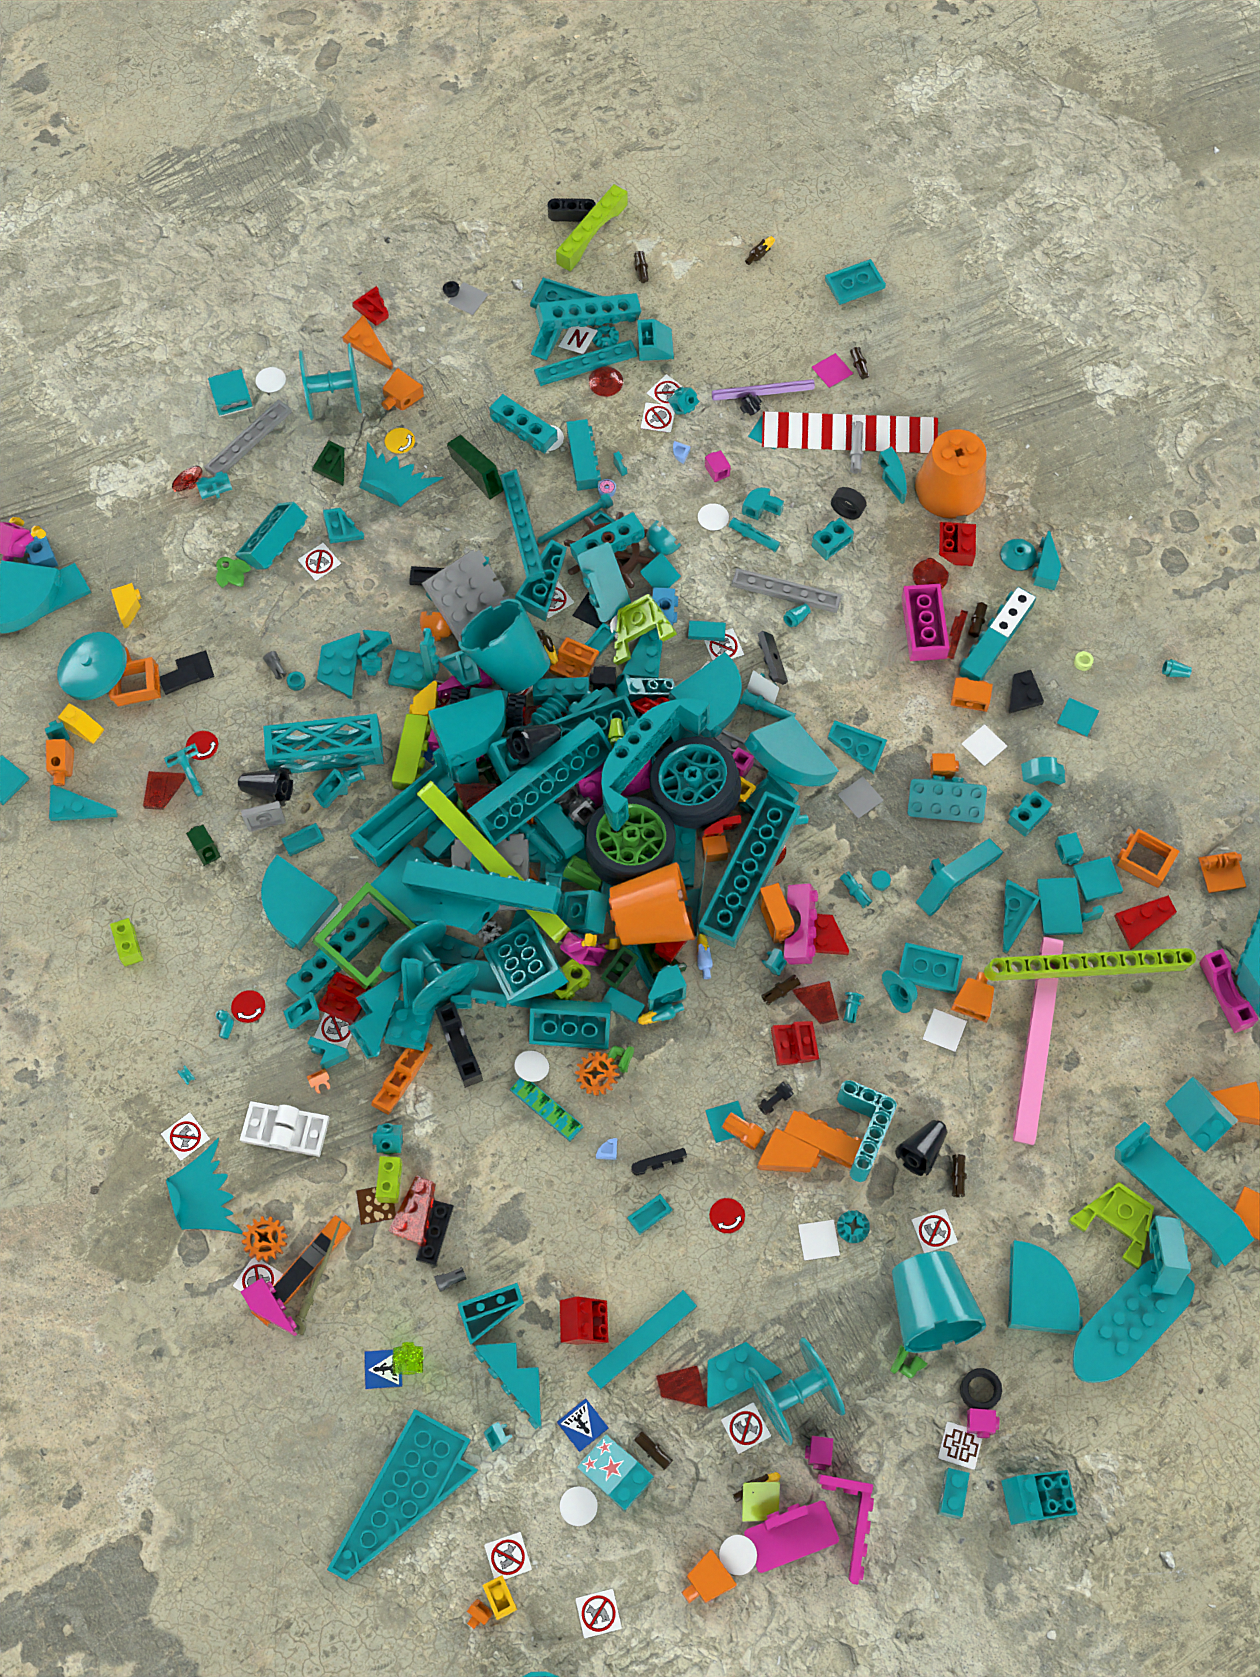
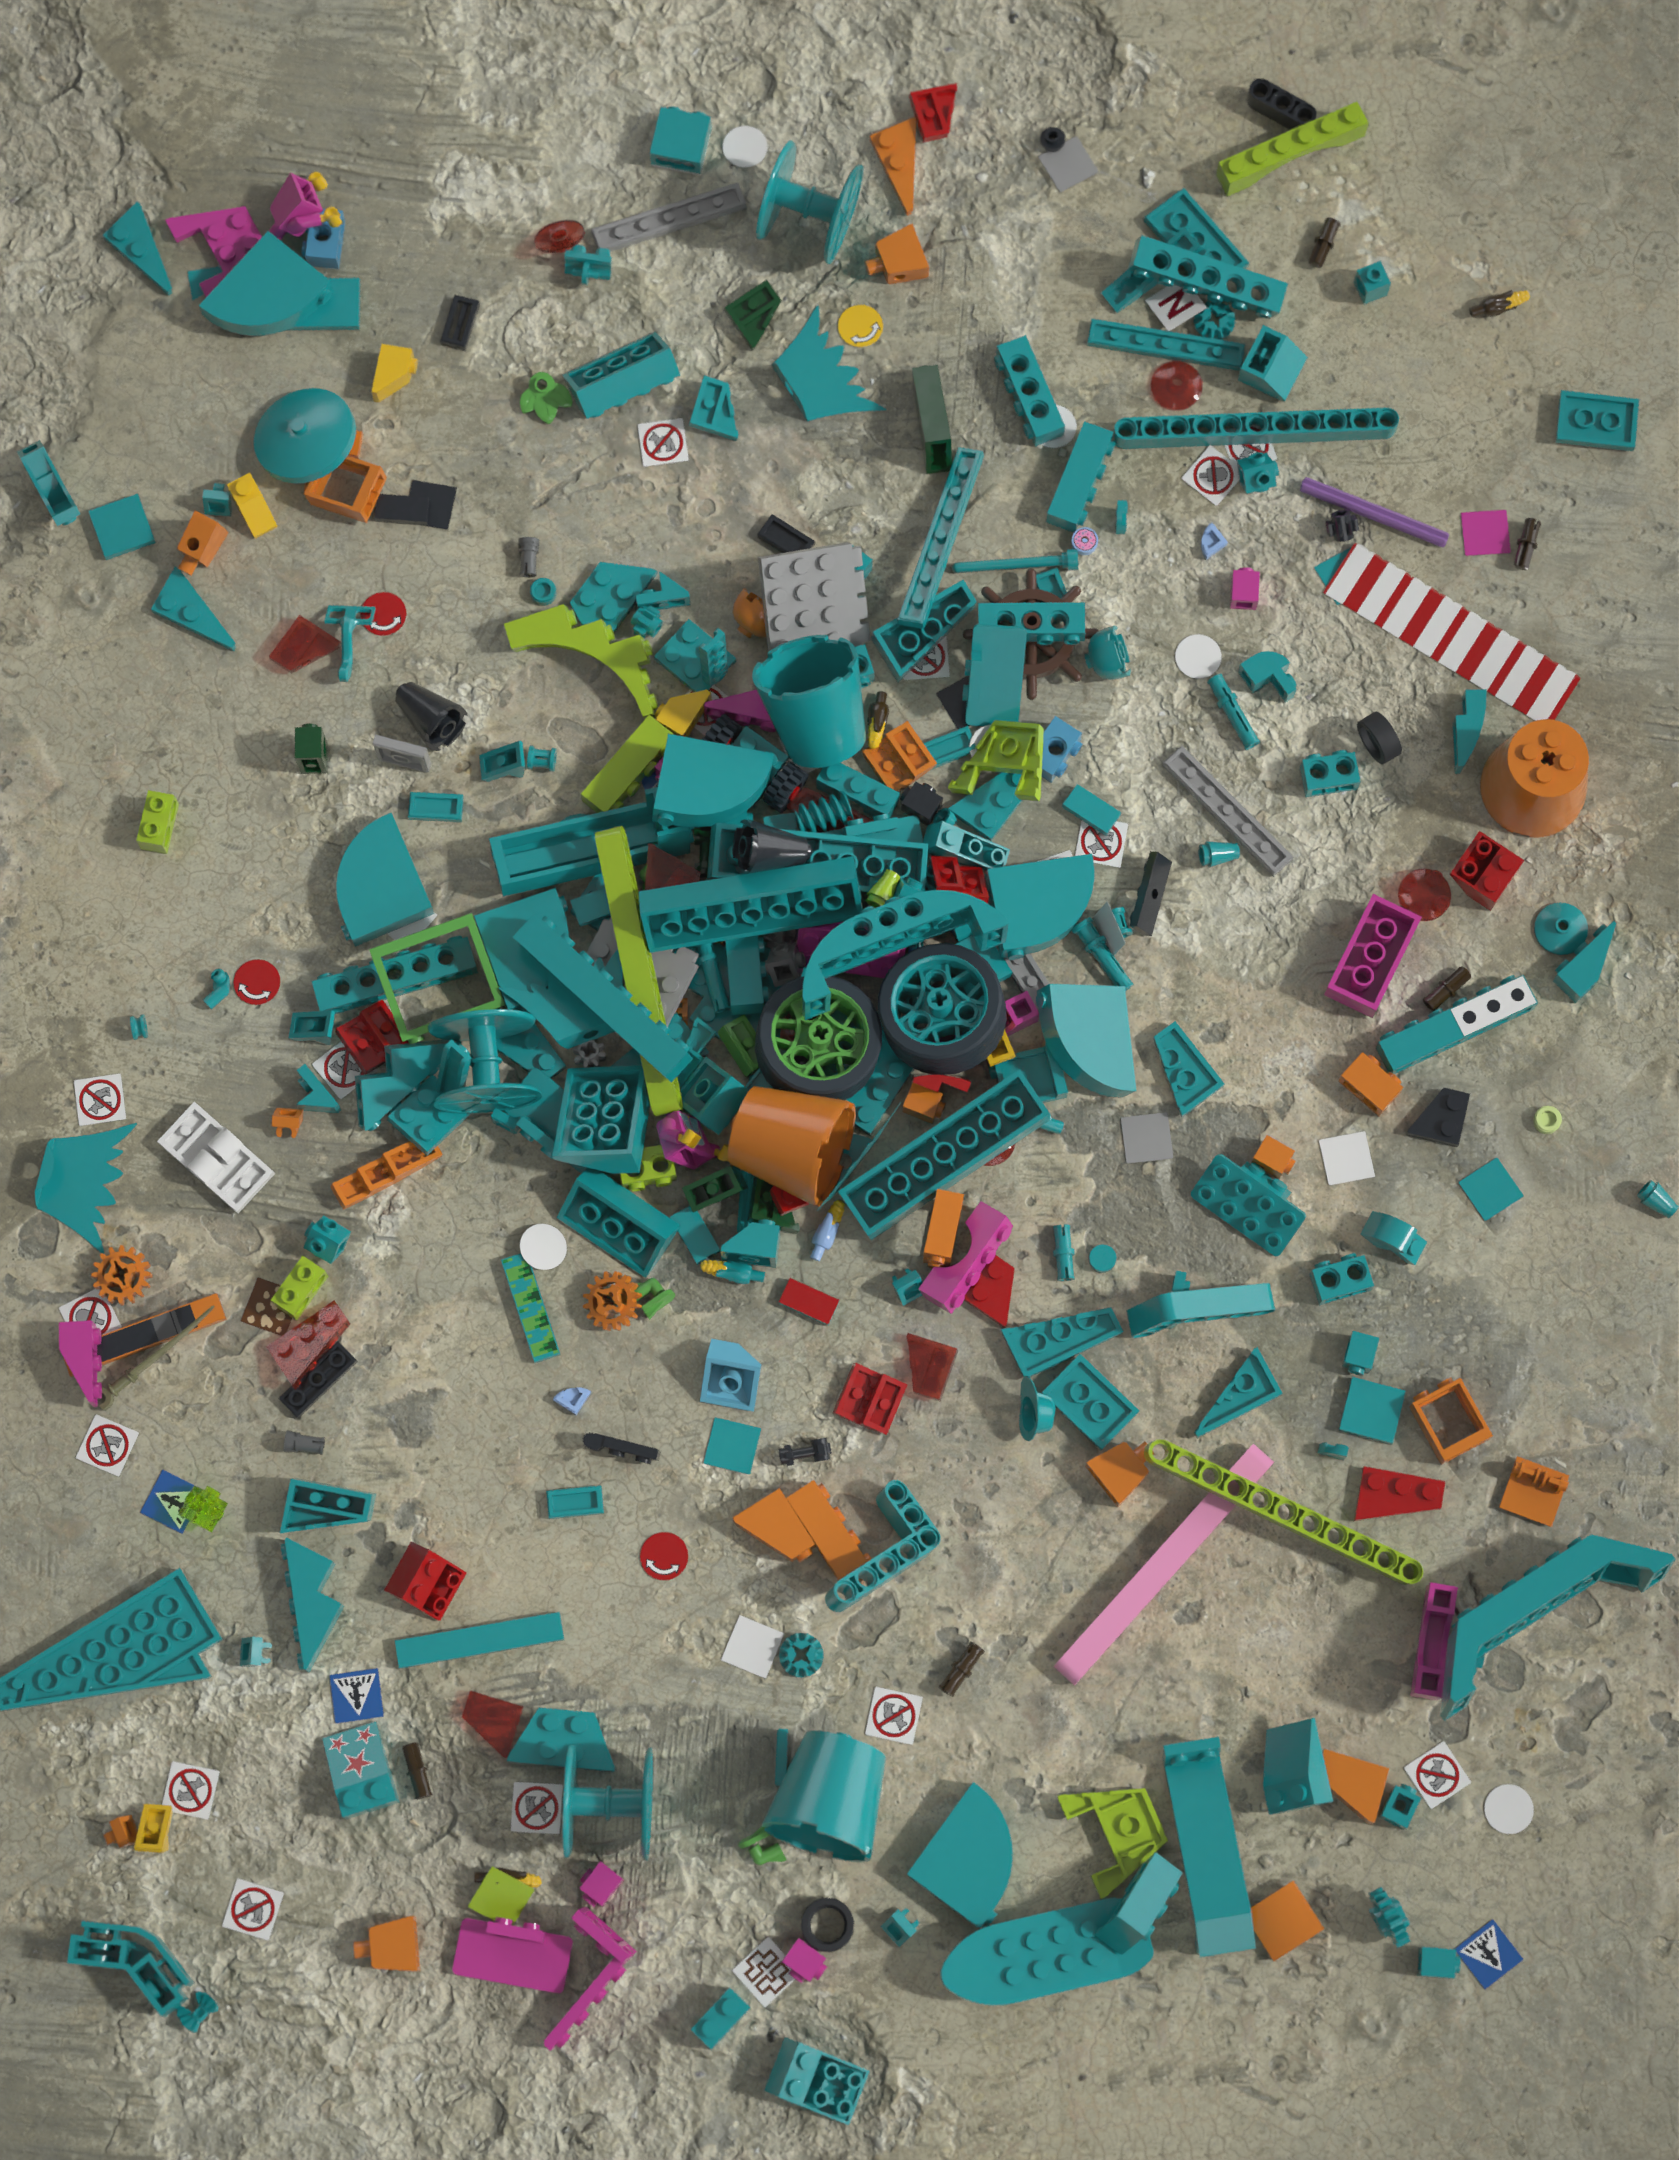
camera: 30 degrees right, 10 degrees up
teal piece [263,713,384,774] -> none
black arch [435,1003,483,1088] -> none
teal wing [439,650,482,688] -> none
white sticker [560,1486,598,1526] -> none
teal sticker [640,552,681,588] -> none
white sticker [719,1535,757,1575] -> none
orange piece [722,1112,765,1150] -> none
dark brown pin [761,974,801,1006] -> none
teal pin [843,992,864,1023] -> none
light grey pin [849,421,864,474] -> none
black cone [895,1120,948,1176] -> none
white sticker [923,1009,967,1052] -> none
clear red wing [947,610,968,660] -> none
teal tile [1036,878,1083,936] -> none
none -> sticker [76,1415,139,1476]
none -> black tile [440,295,480,351]
none -> lime arch [504,604,658,719]
none -> medium azure slope [700,1339,761,1412]
none -> teal tile [775,1728,788,1787]
none -> red tile [779,1278,840,1326]
none -> teal tile [880,1909,919,1947]
none -> teal wing [1001,1307,1124,1377]
none -> teal beam [1113,407,1399,449]
none -> teal brick [1353,261,1391,305]

